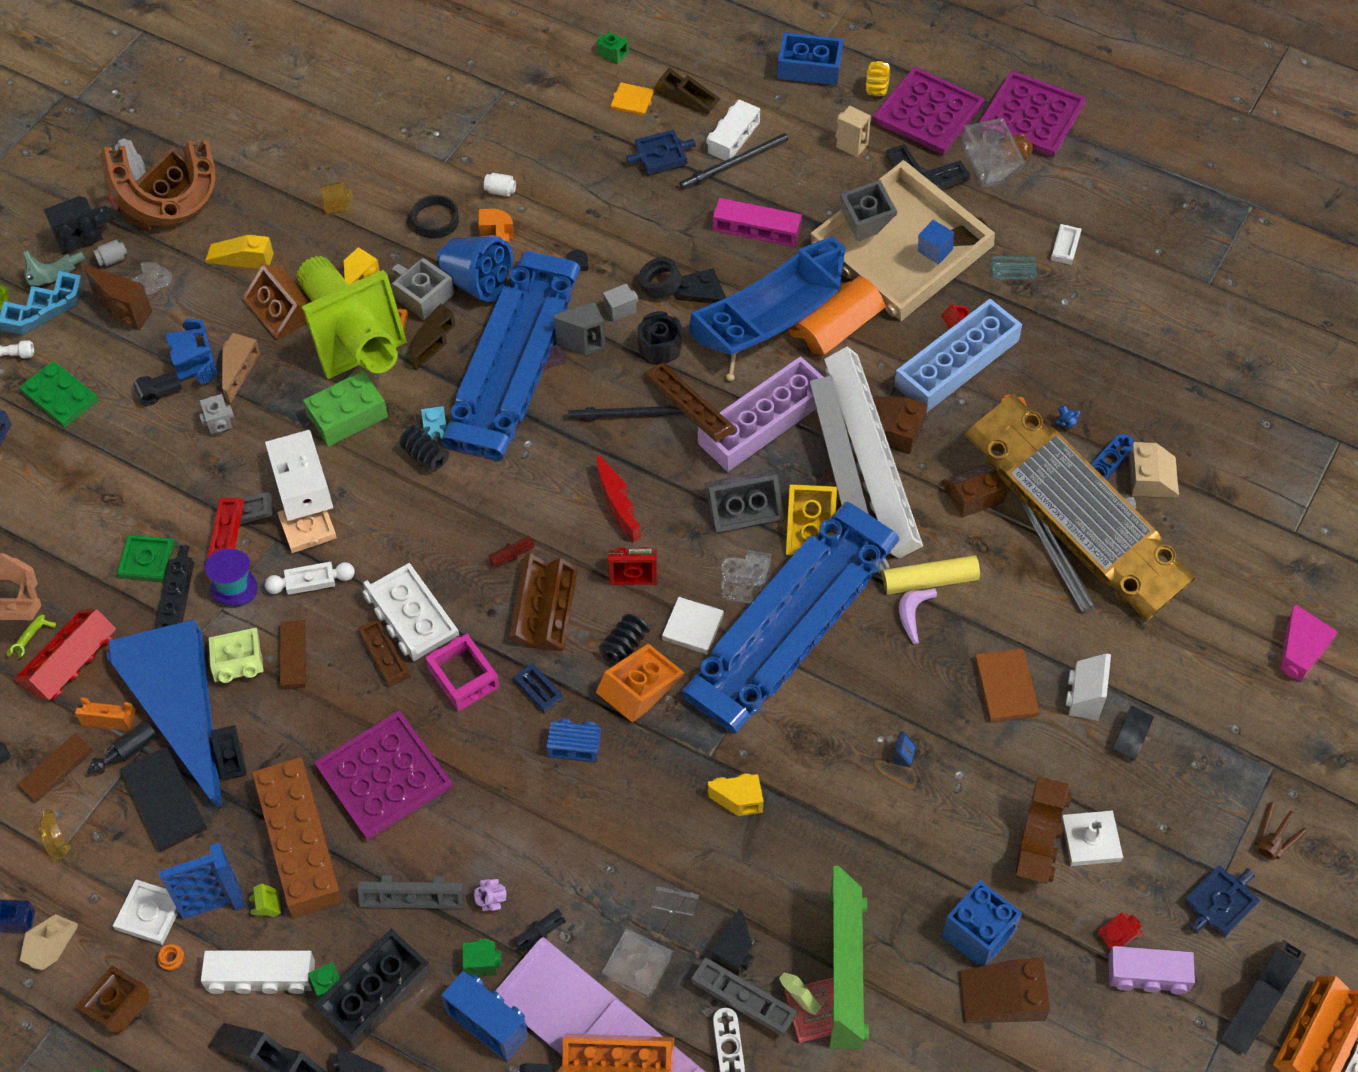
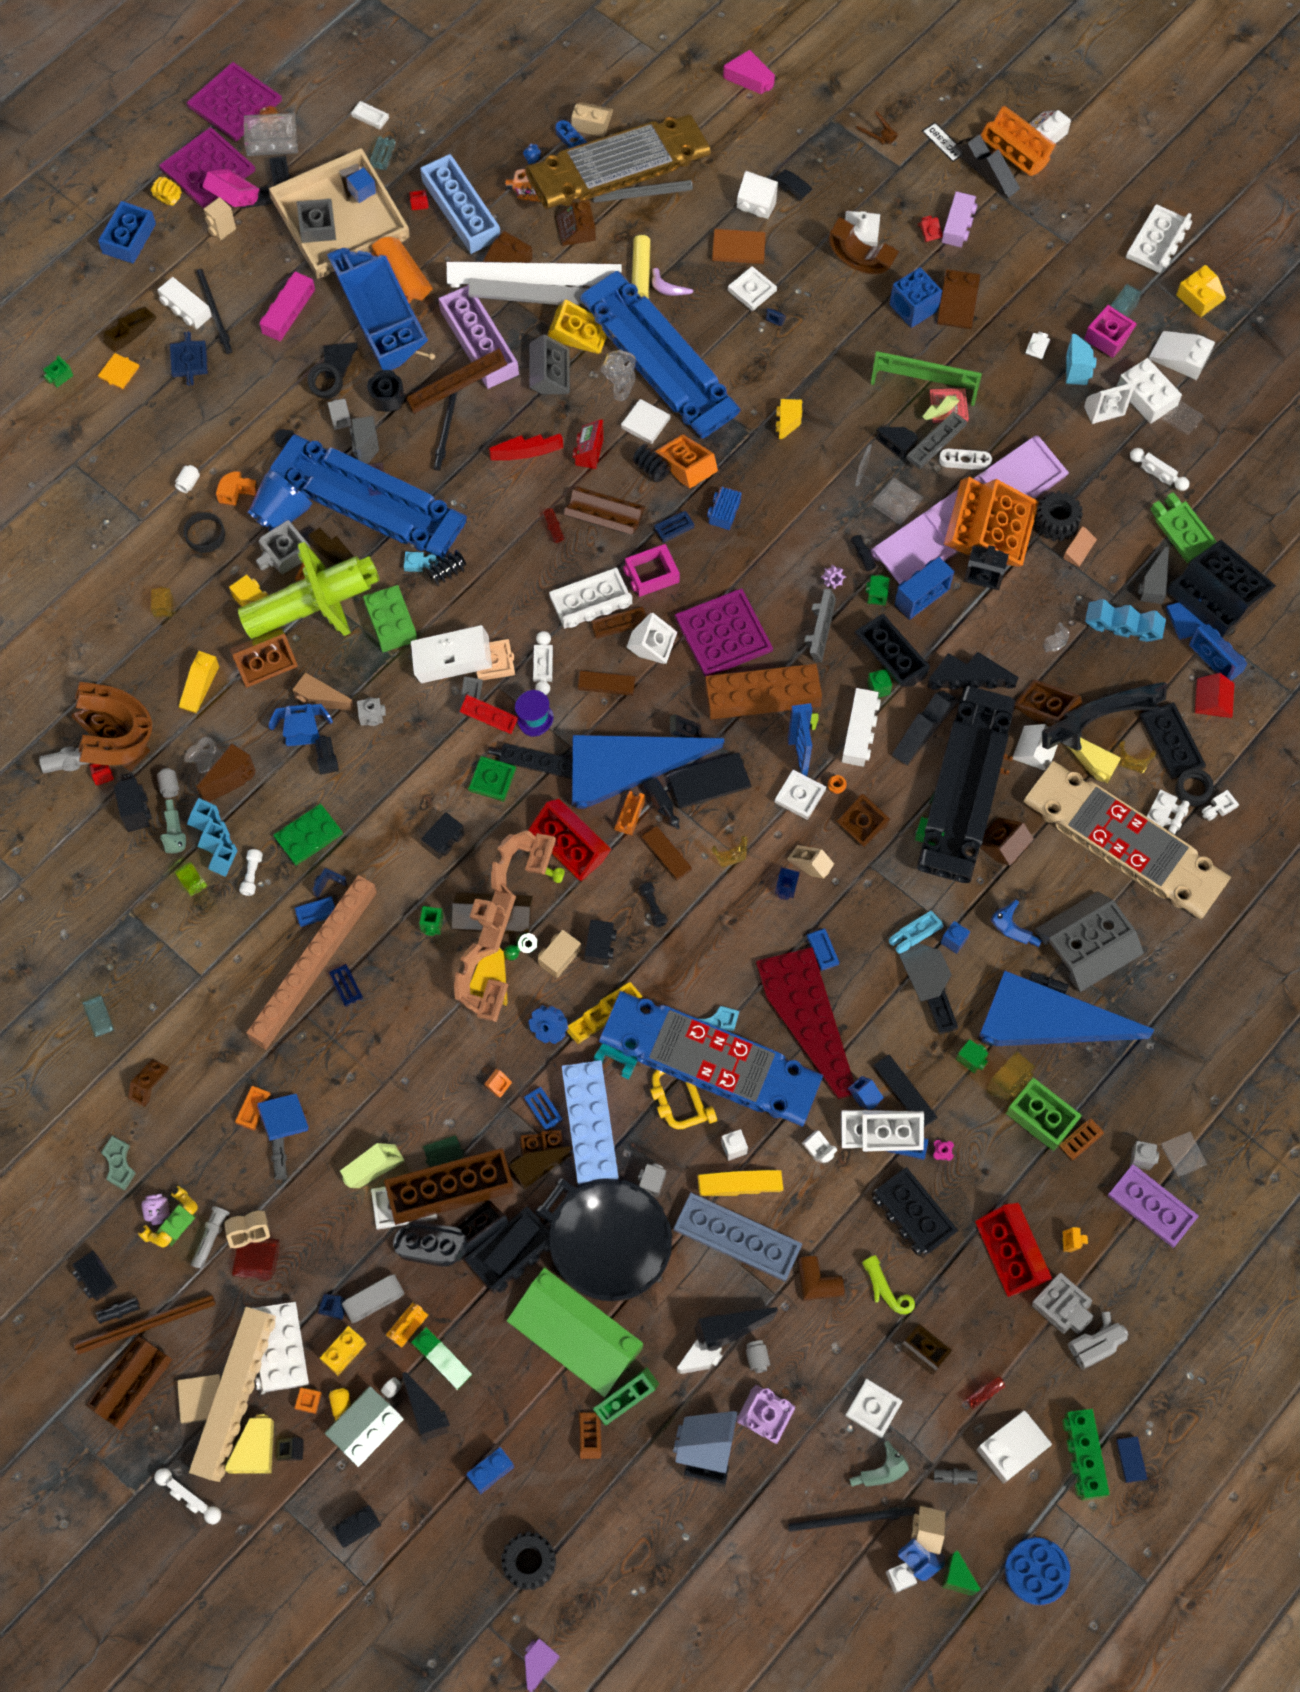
camera: 80 degrees left, 10 degrees up
yellowish green plate [209,628,264,683] -> none
dark blue plate [1184,865,1260,938] -> none
none -> dark pink window [203,169,259,207]
none -> black brick [421,812,464,860]
none -> white slope [627,613,677,664]
none -> white plate [728,266,777,311]
none -> white sticker [922,122,960,162]

